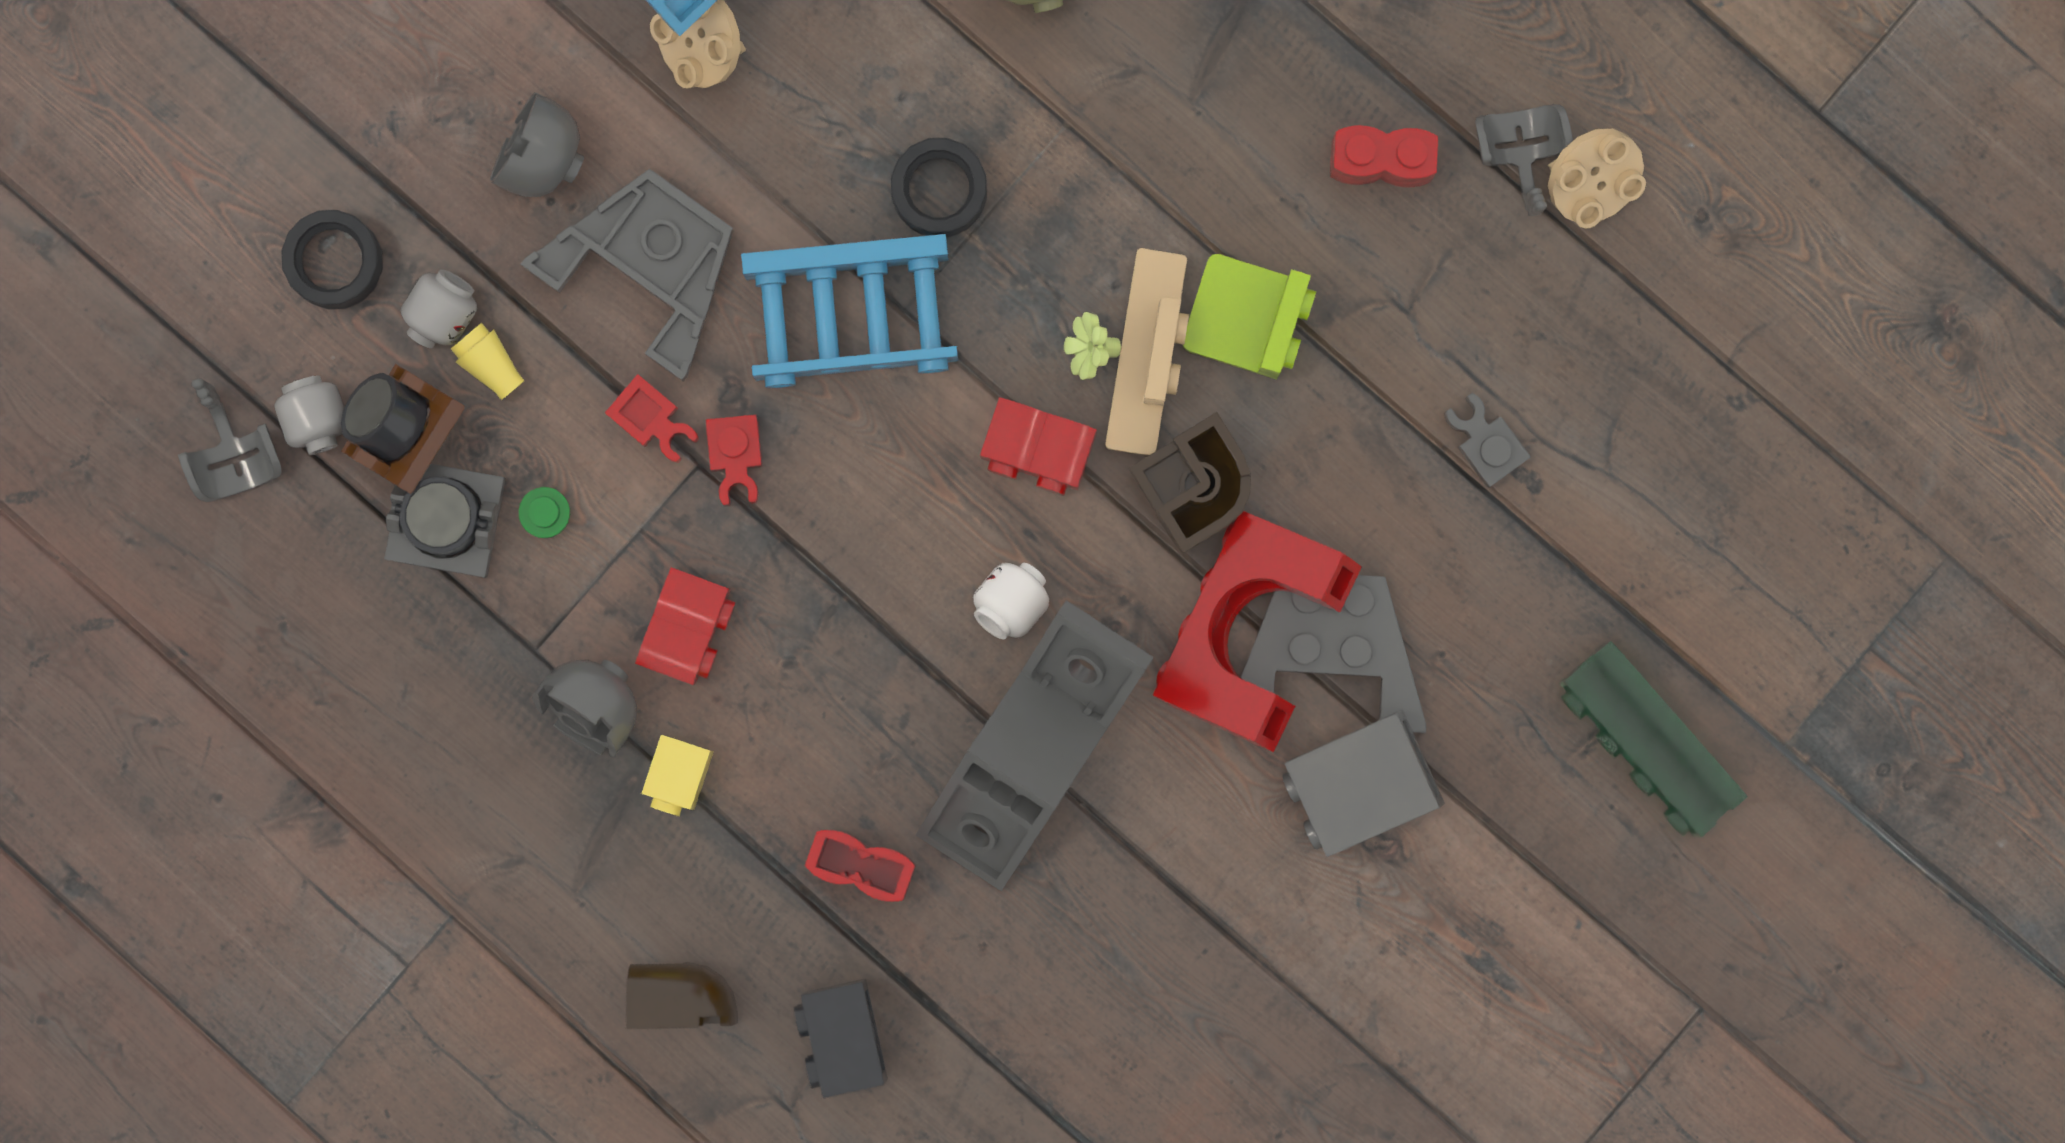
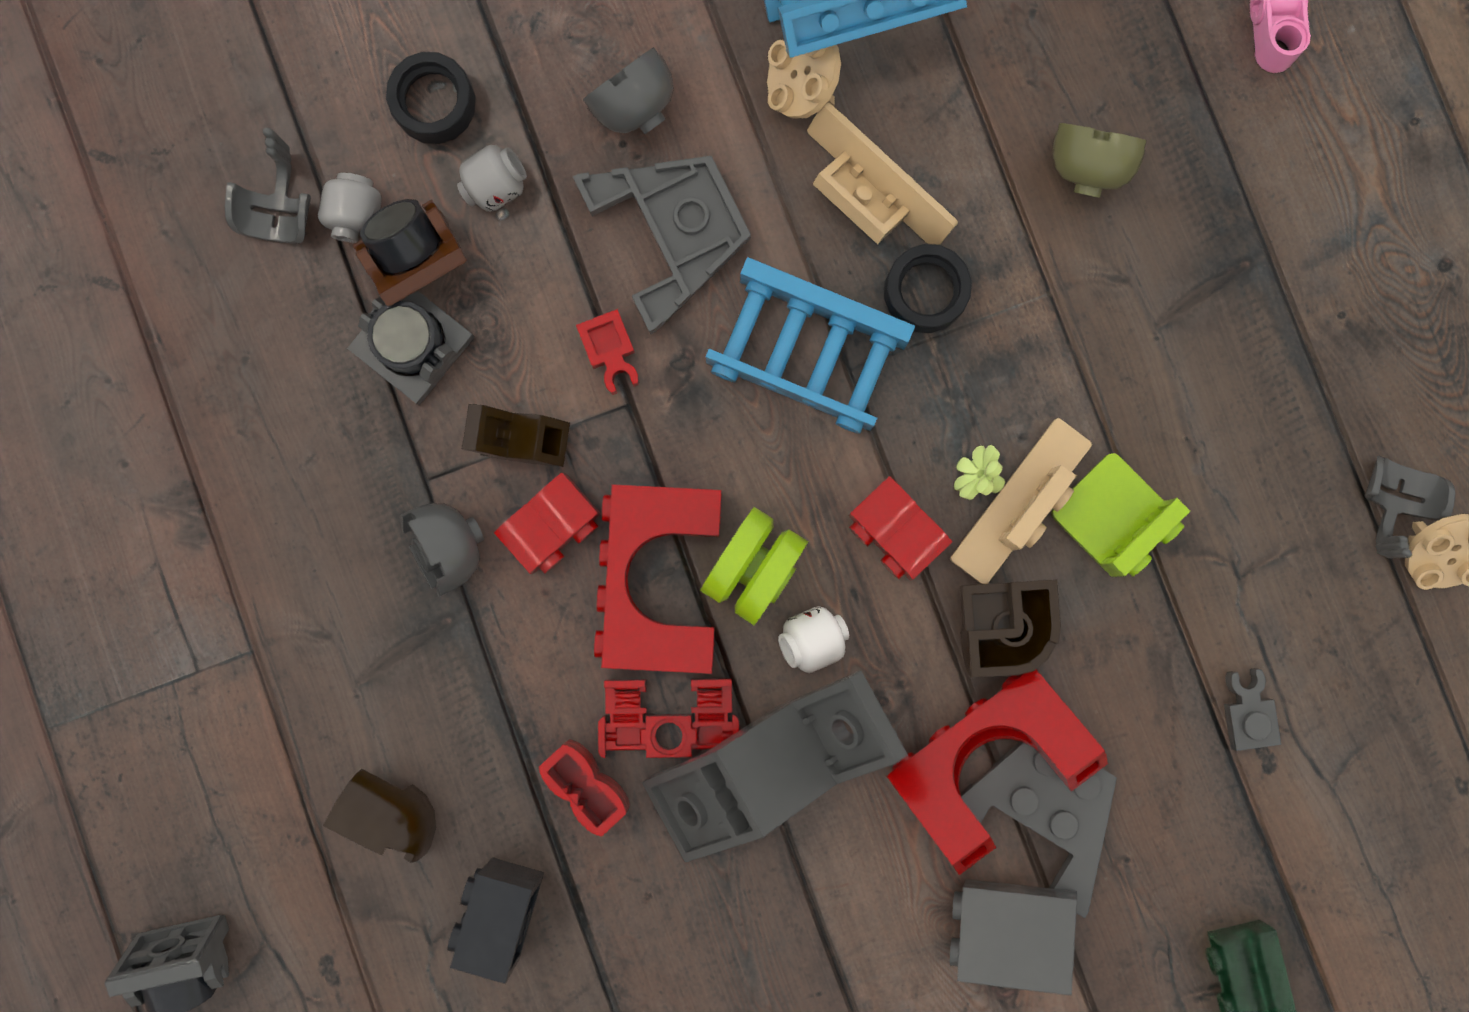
camera: 30 degrees right, 0 degrees up
light yellow cone [451,323,525,400] -> none
green plate [519,487,570,538] -> none
light yellow brick [641,735,714,816] -> none
red plate [706,415,762,506] -> none
red brick [1330,125,1438,187] -> none
none -> dark brown brick [462,404,570,467]
none -> red arch [594,484,722,674]
none -> red piece [598,678,739,758]
none -> lime wheel [700,507,808,626]
none -> tan bracket [807,102,958,245]

